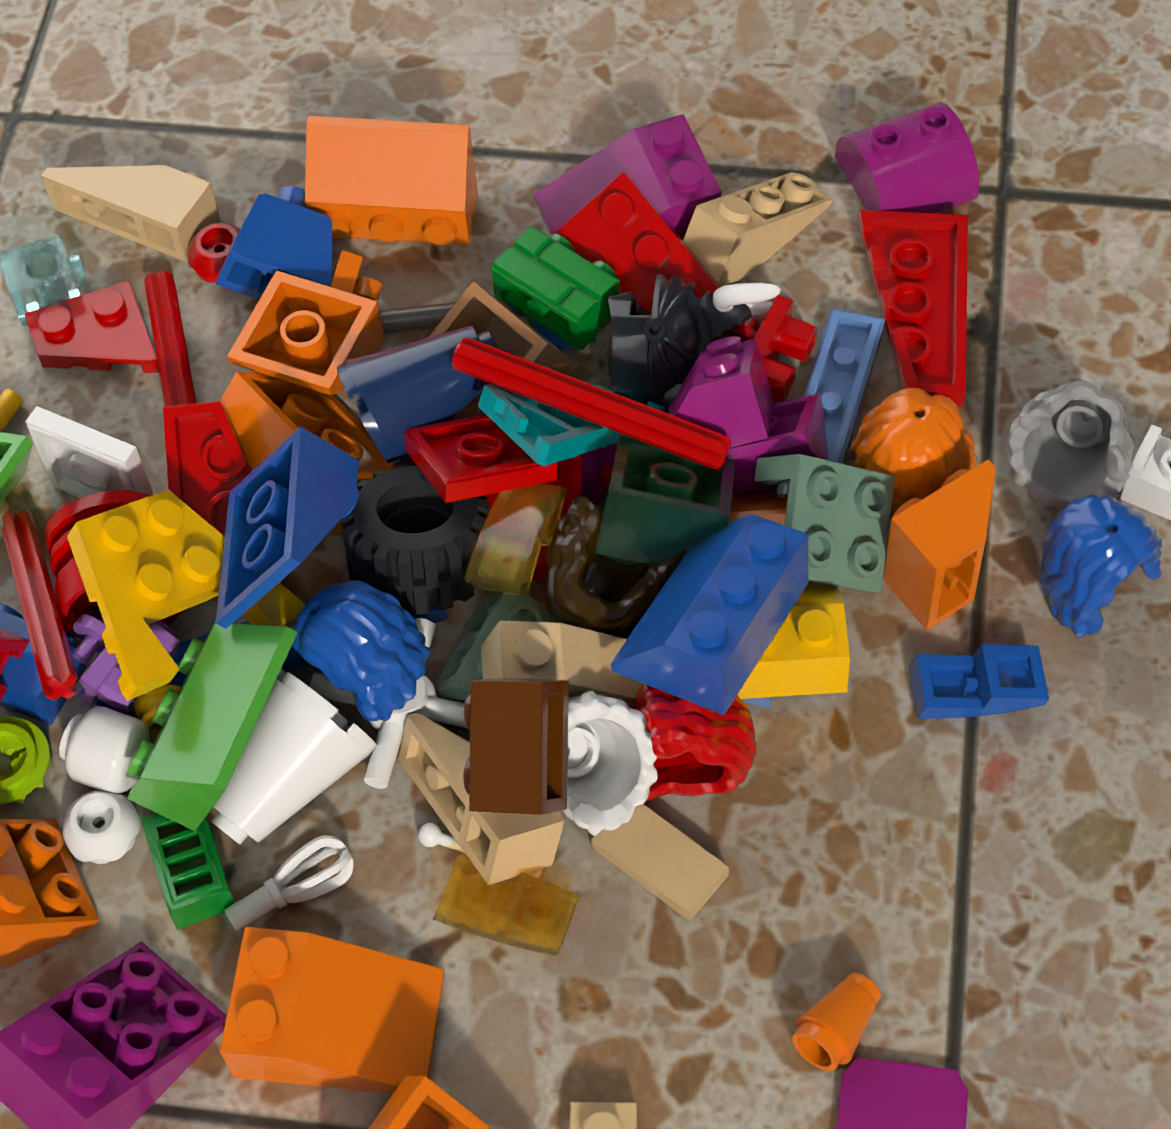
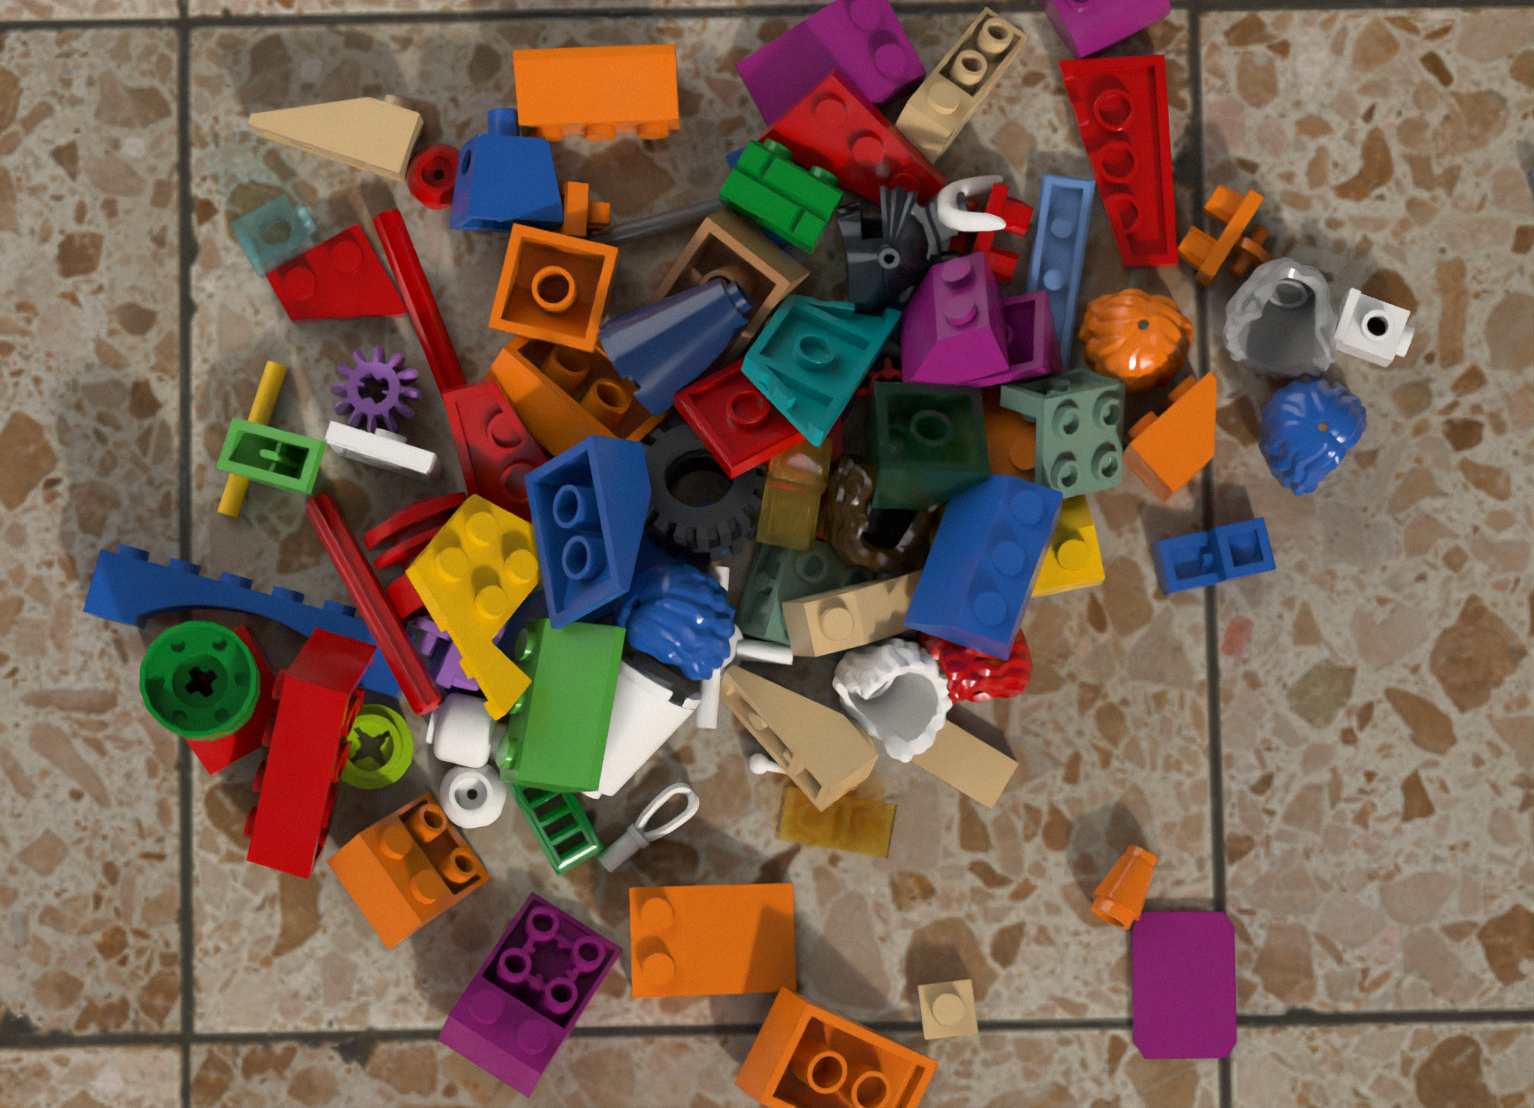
camera: 10 degrees left, 25 degrees up
red axle [452,337,731,470] -> none
reddish brown piece [463,678,569,815] -> none
none -> medium lavender gear [330,346,422,434]
none -> orange hips [1177,184,1272,286]

